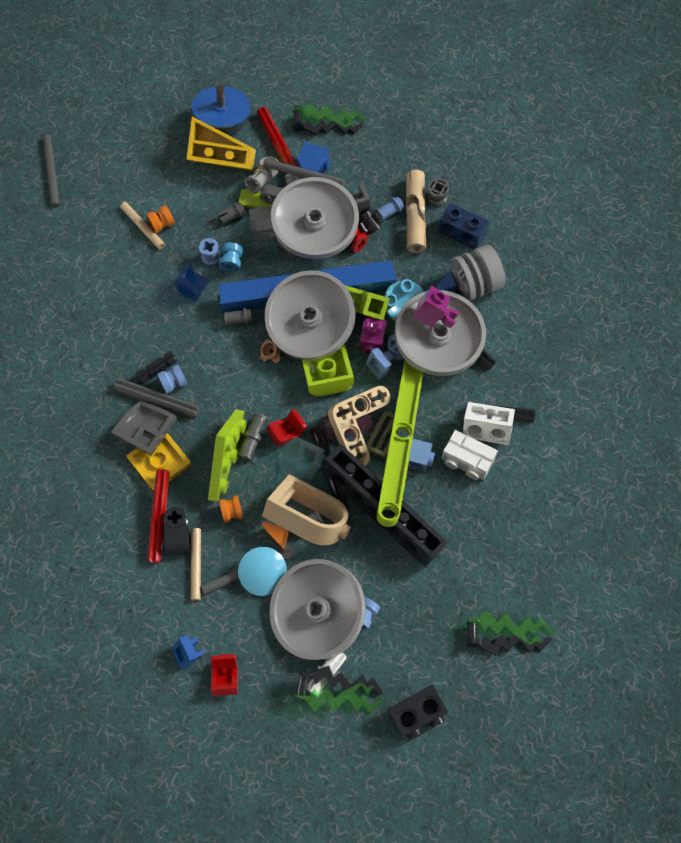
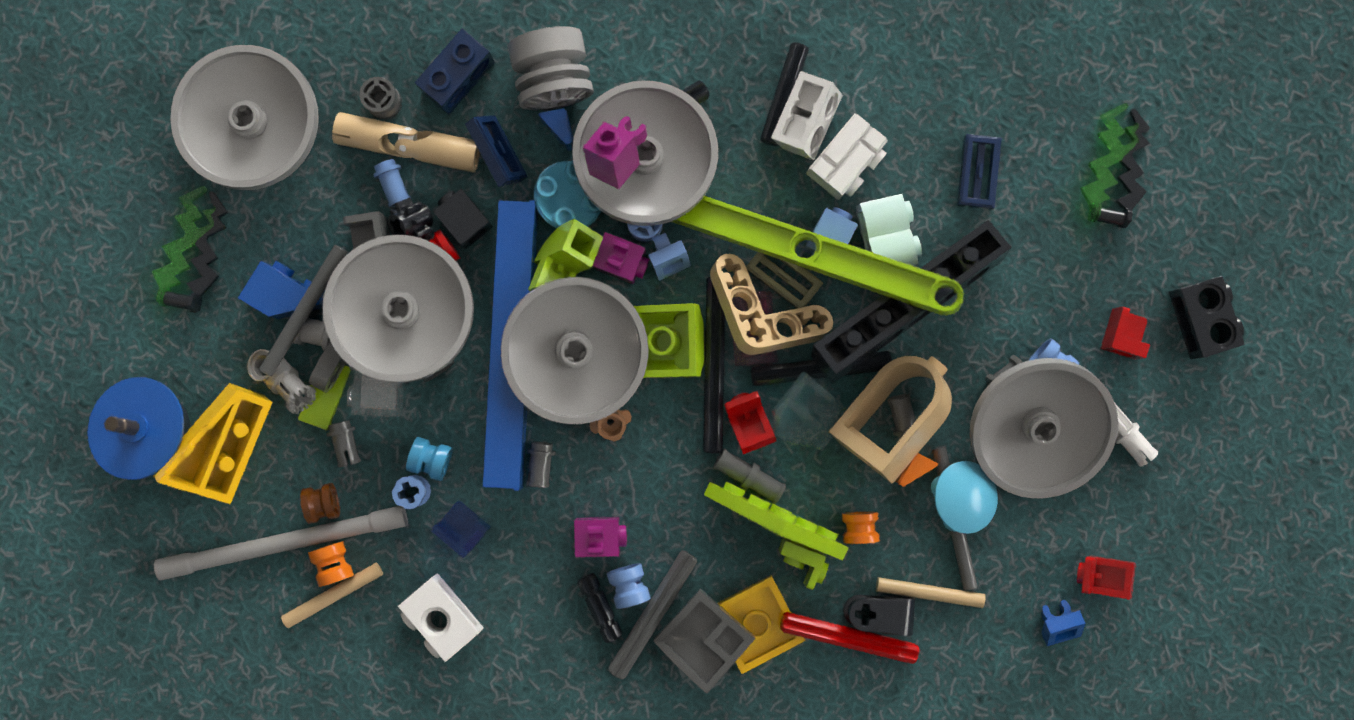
camera: 85 degrees left, 20 degrees up
red axle [256,106,298,174] -> none
piece [294,665,384,714] -> none
none -> light grey piece [154,506,408,581]
none -> light grey dish [170,45,319,190]
none -> reddish brown wheel [300,483,340,524]
none -> white brick [398,573,484,662]
none -> black brick [433,189,493,249]
none -> dark blue tile [465,115,527,187]
none -> magenta brick [574,517,627,557]
none -> black axle [703,277,725,453]
none -> lime bracket [778,537,829,590]
none -> light aqua brick [856,194,922,266]
none -> dark blue tile [957,134,1002,210]
none -> red panel [1101,306,1150,360]

